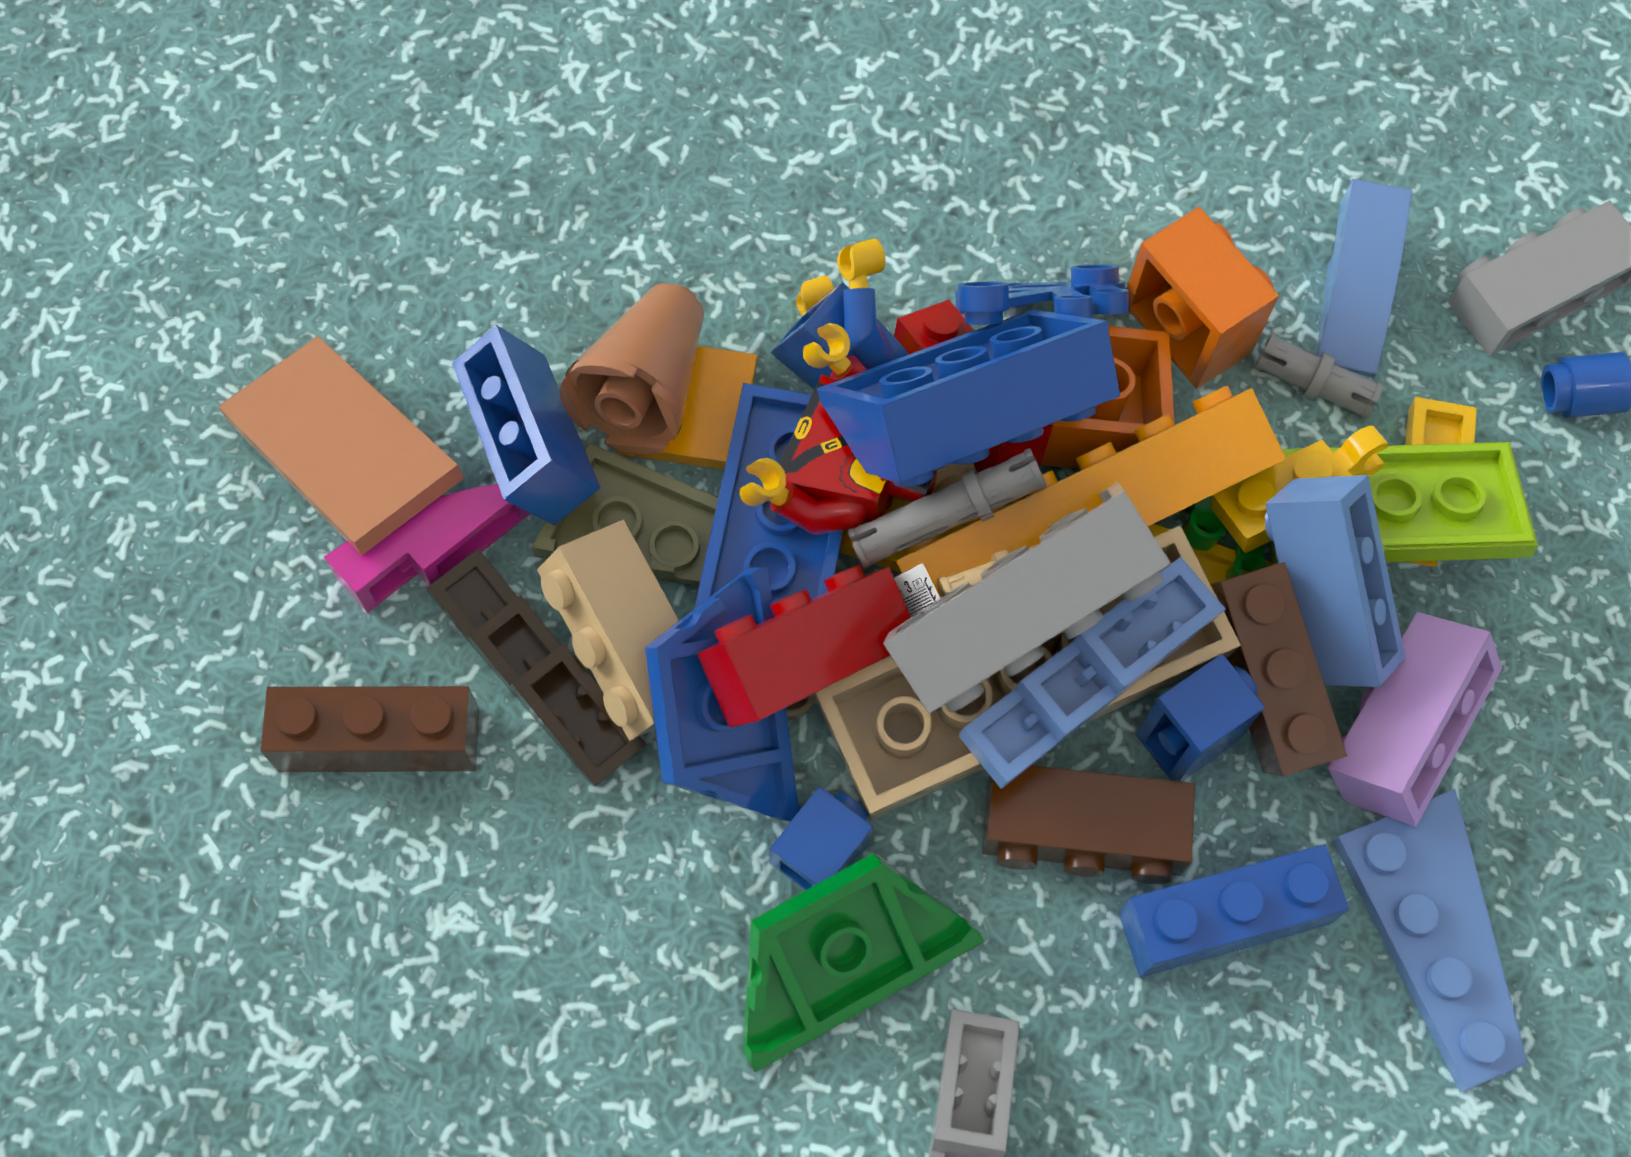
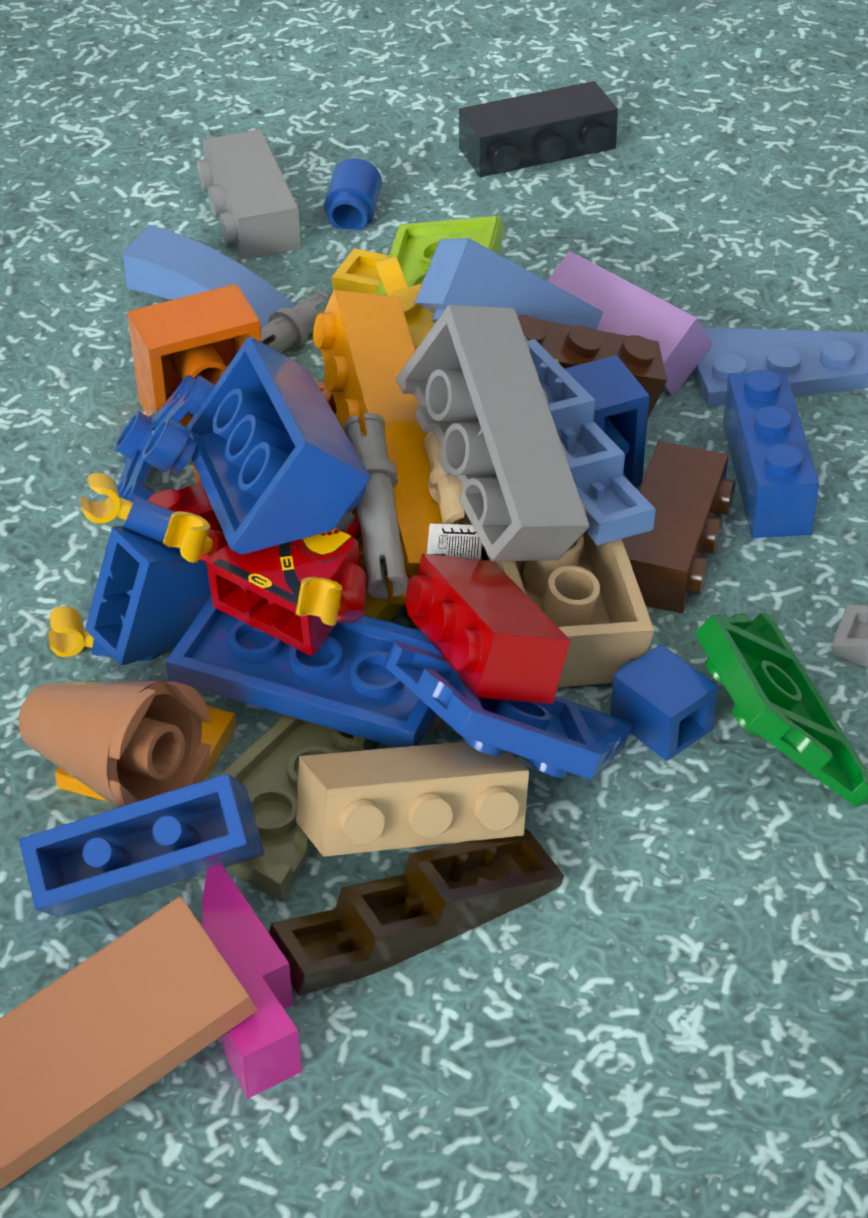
camera: 75 degrees left, 25 degrees down
reddish brown brick [260,686,479,772] -> none

